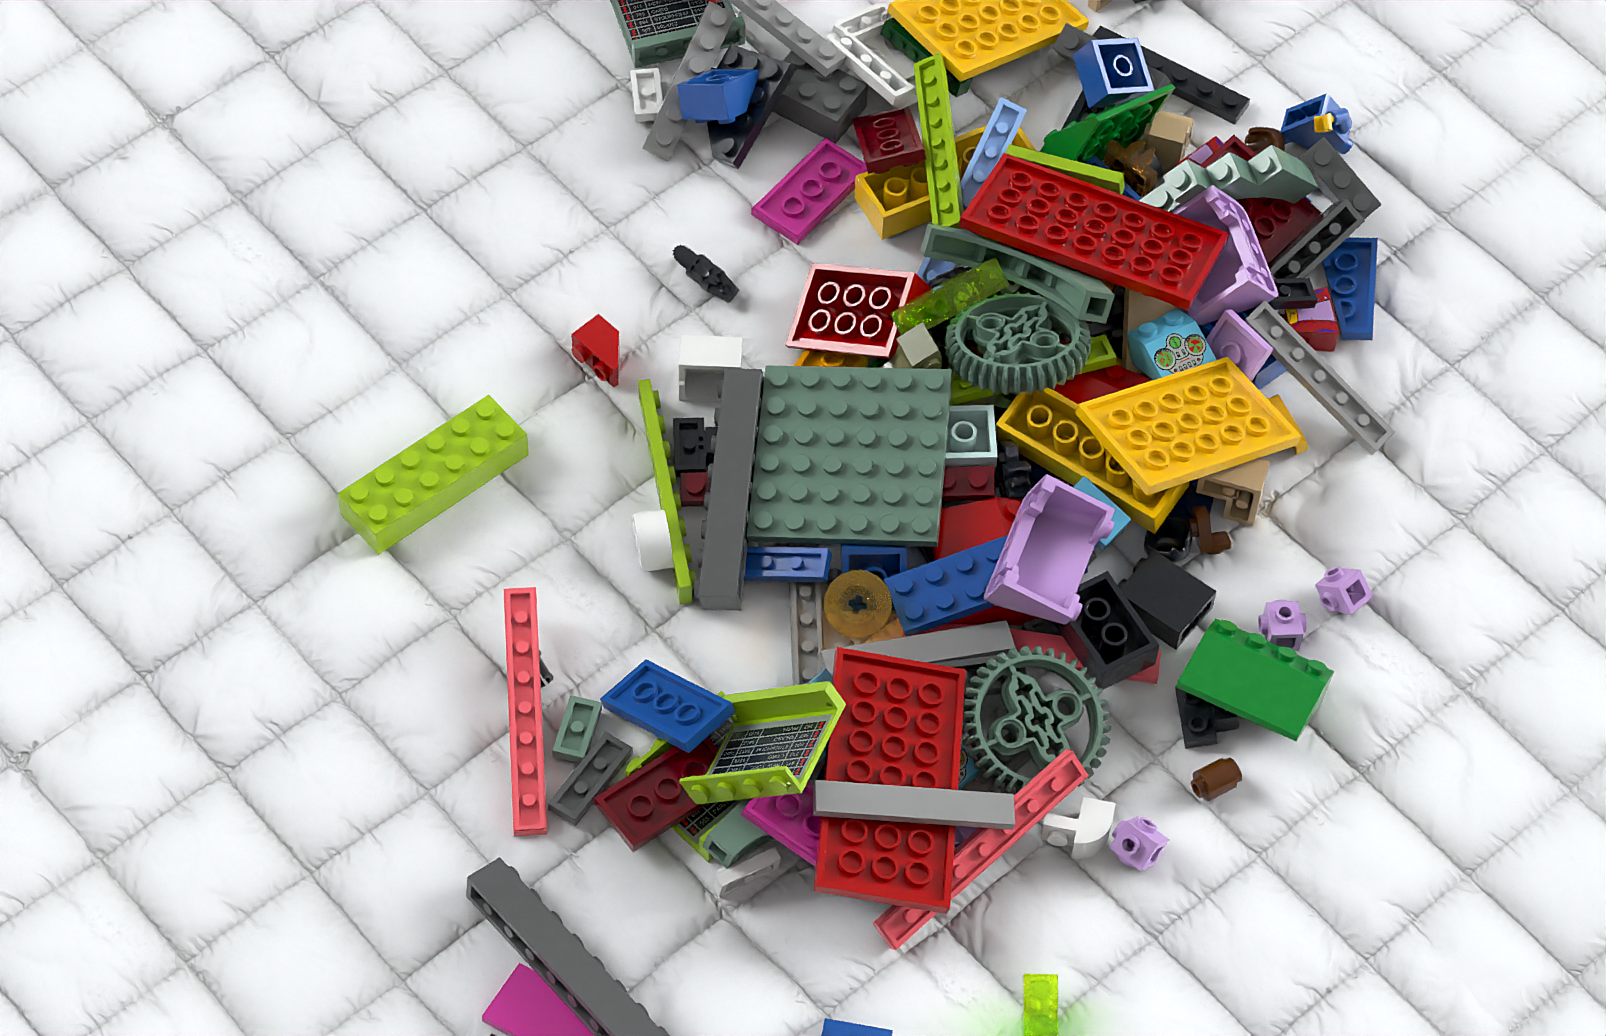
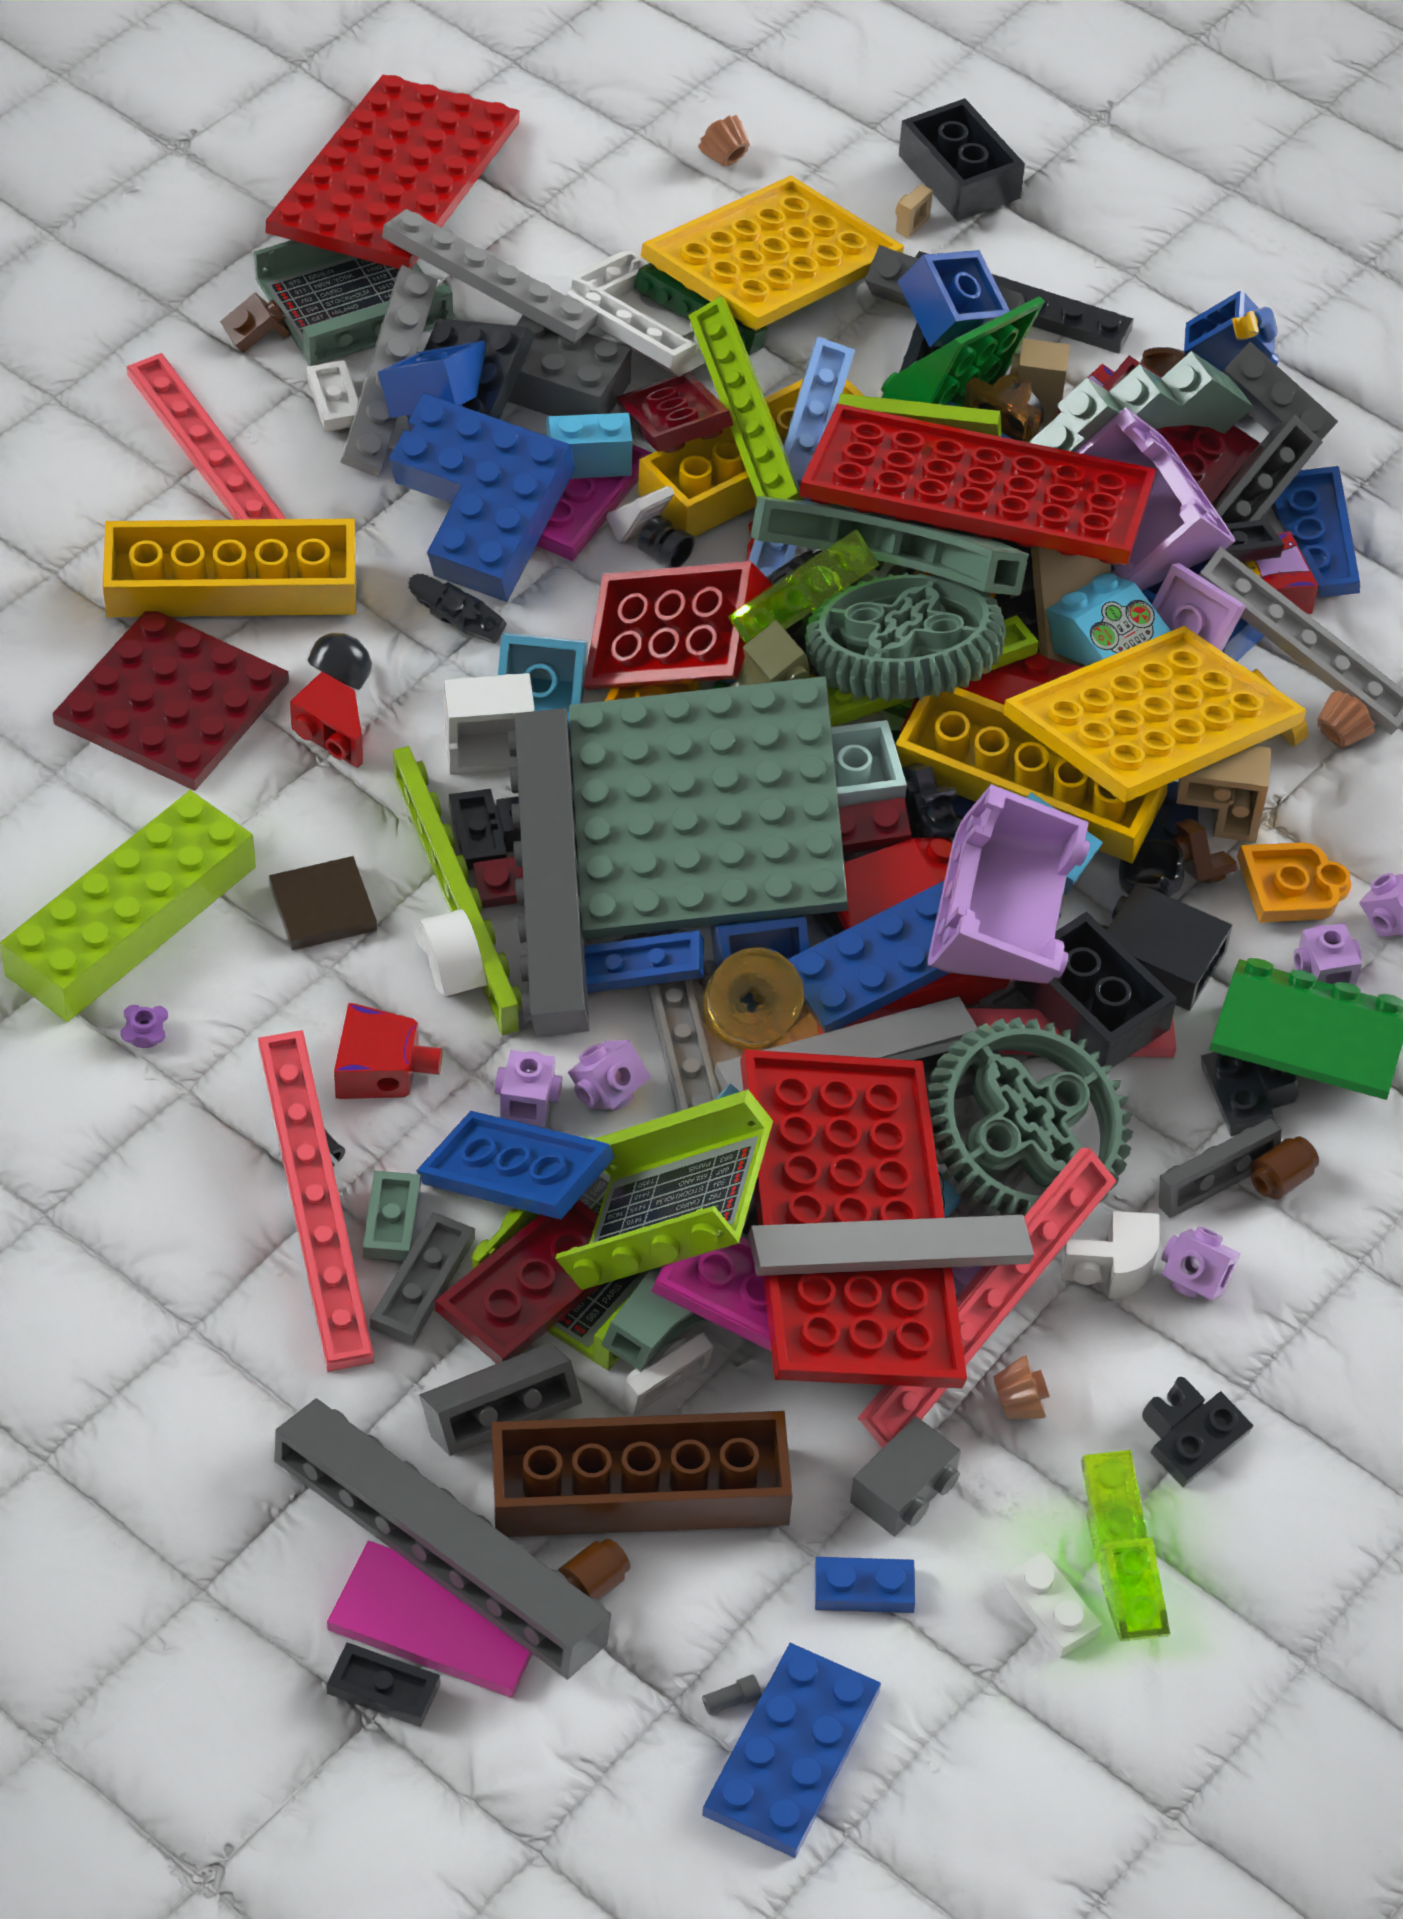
camera: 10 degrees left, 5 degrees down
none -> dark red plate [52,611,289,791]
none -> yellow brick [102,518,356,617]
none -> medium lavender plate [120,1005,168,1048]
none -> coral tile [126,353,286,520]
none -> reddish brown bracket [220,292,290,353]
none -> dark brown tile [269,856,377,950]
none -> black hair [308,633,372,690]
none -> red torso [334,1003,443,1099]
none -> blue piece [389,393,575,602]
none -> dark grey brick [419,1342,582,1456]
none -> reddish brown brick [491,1411,793,1537]
none -> lavender brick [495,1050,563,1127]
none -> medium azure slope [498,633,589,723]
none -> medium azure slope [545,413,633,479]
none -> reddish brown brick [557,1539,630,1600]
none -> lavender brick [568,1040,651,1111]
none -> white slope [606,486,675,542]
none -> black wheel [638,515,695,568]
none -> dark grey brick [850,1416,961,1537]
none -> nougat piece [993,1355,1050,1419]
none -> black plate [1142,1377,1254,1487]
none -> dark grey plate [1159,1118,1282,1218]
none -> light orange plate [1236,842,1351,923]
none -> nougat piece [1317,690,1375,748]

